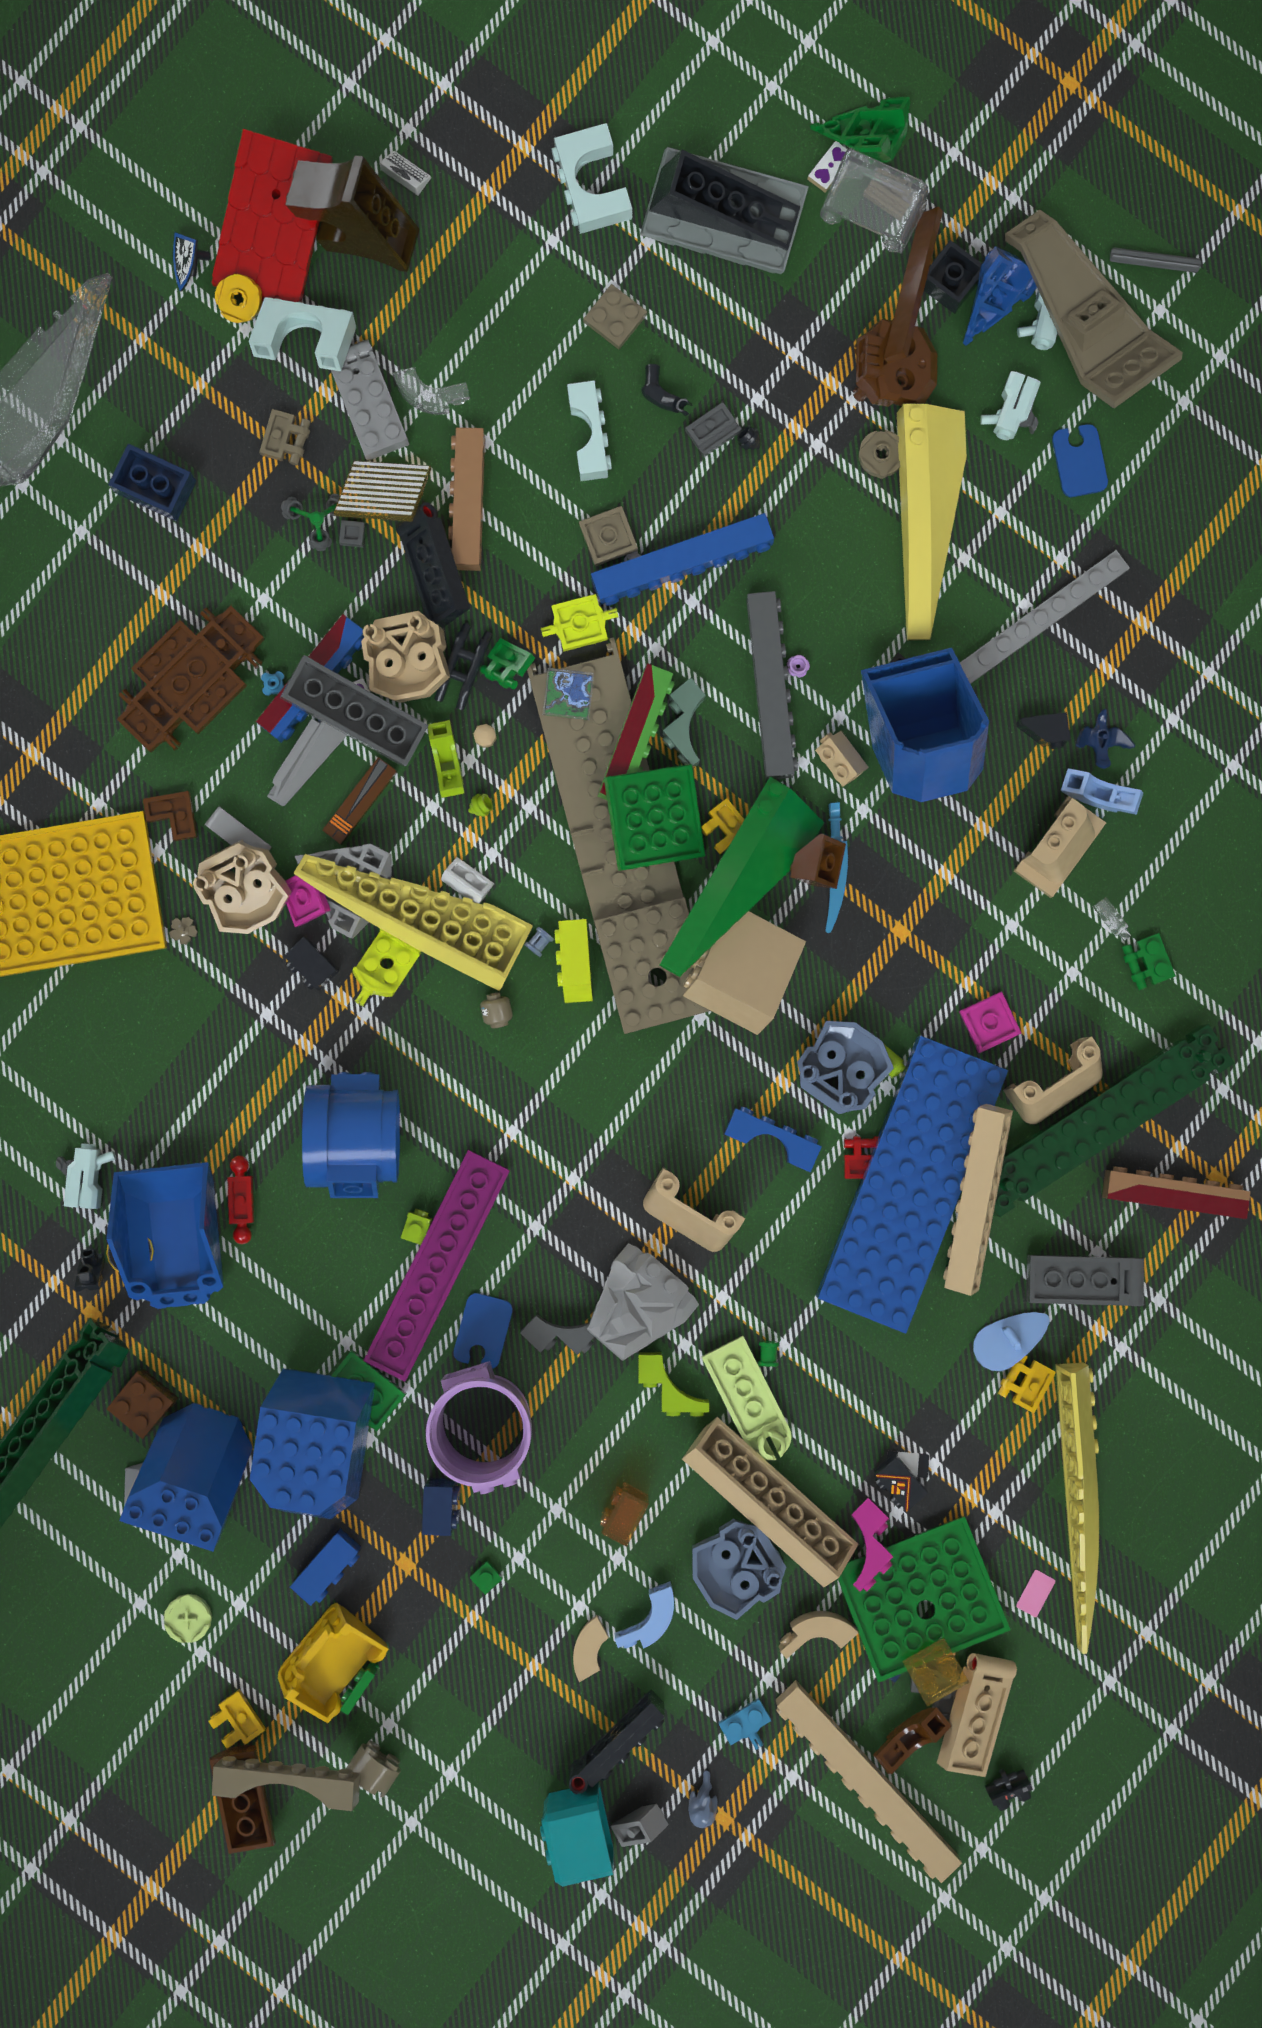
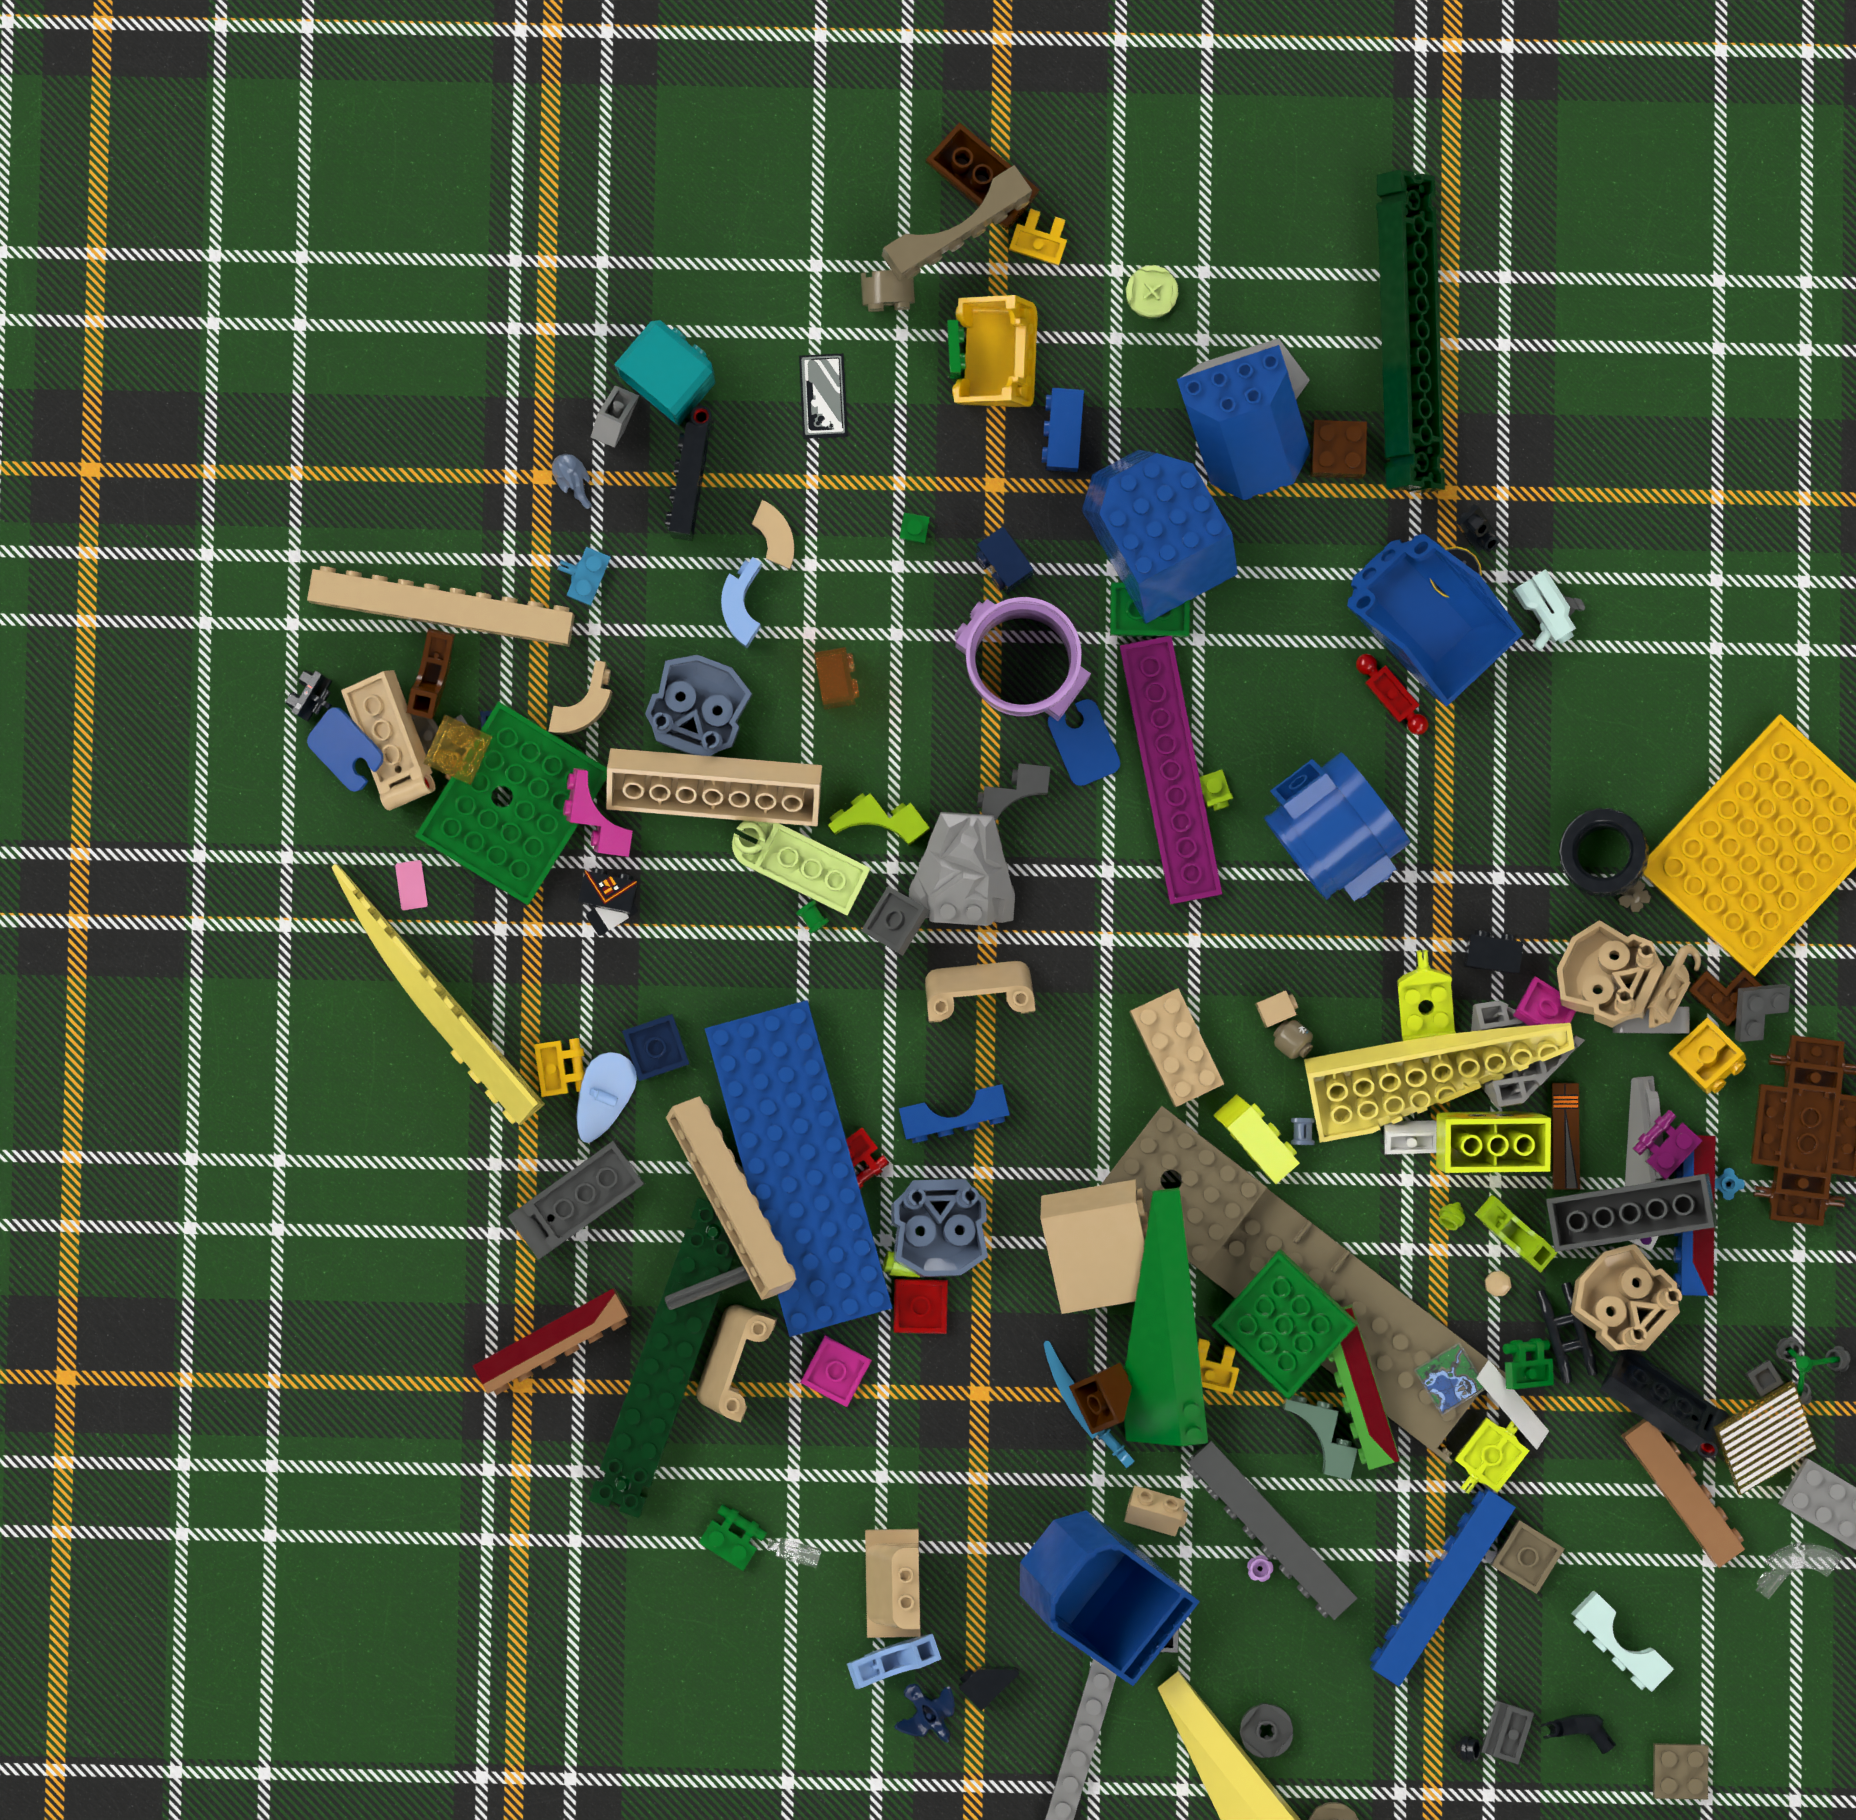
camera: 145 degrees right, 0 degrees up
none -> blue piece [307,707,384,792]
none -> dark blue plate [622,1014,689,1081]
none -> dark grey axle [665,1266,750,1310]
none -> sticker [799,353,848,439]
none -> dark grey plate [861,886,930,956]
none -> red tile [894,1279,948,1334]
none -> tan brick [1129,988,1224,1107]
none -> dark grey plate [1239,1703,1293,1758]
none -> tan brick [1255,991,1298,1028]
none -> neon yellow brick [1436,1111,1551,1173]
none -> white sticker [1476,1360,1549,1450]
none -> black tyre [1559,808,1649,898]
none -> magenta plate [1632,1110,1702,1180]
none -> tan plate [1647,945,1701,1028]
none -> yellow plate [1669,1017,1746,1095]
none -> dark grey plate [1735,984,1790,1042]

